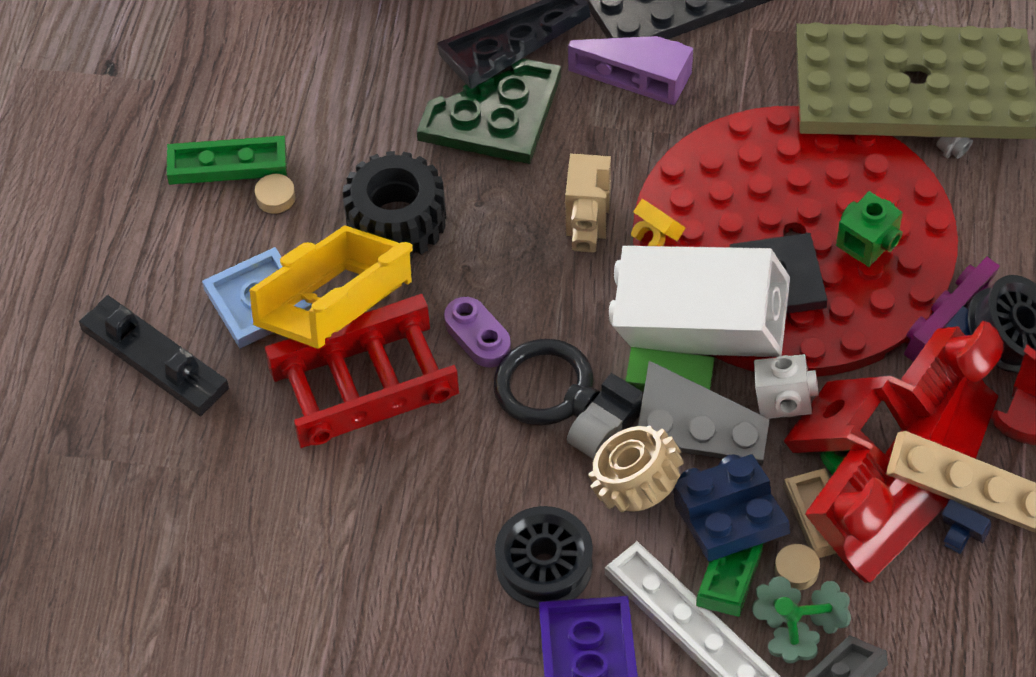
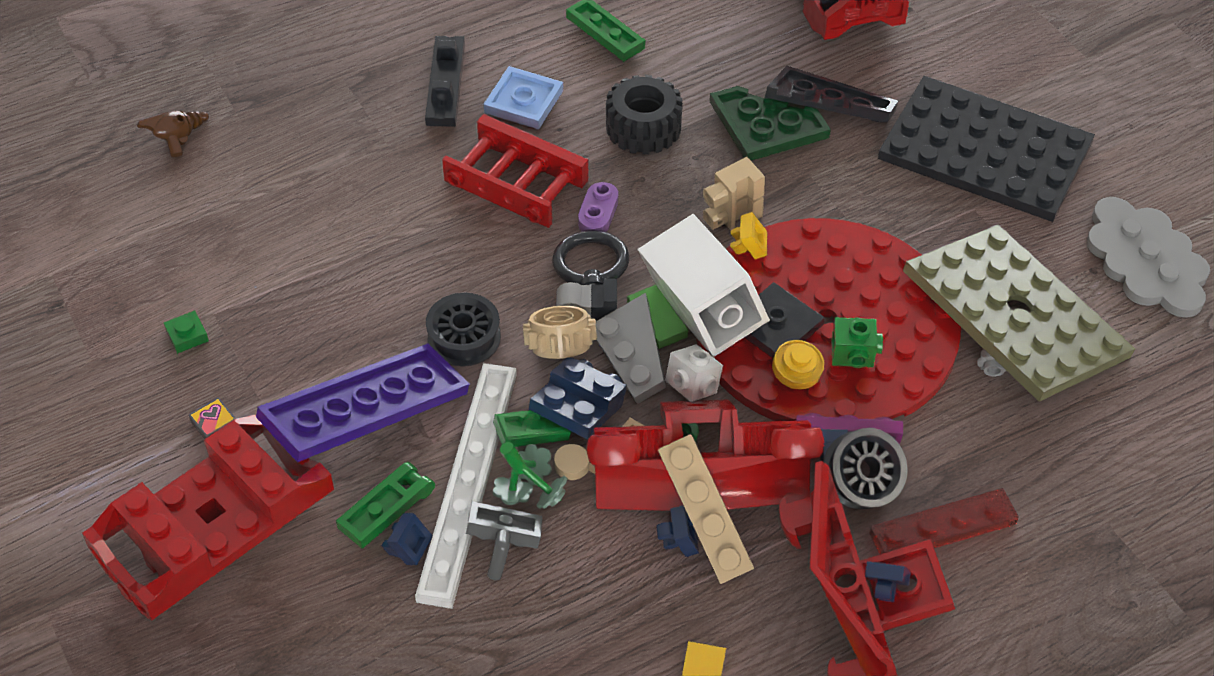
camera: 50 degrees right, 5 degrees down
yellow piece [249,225,413,349] -> none
tan tile [255,174,296,214] -> none
medium lavender slope [568,36,693,106] -> none
none -> yellow plate [772,340,824,390]

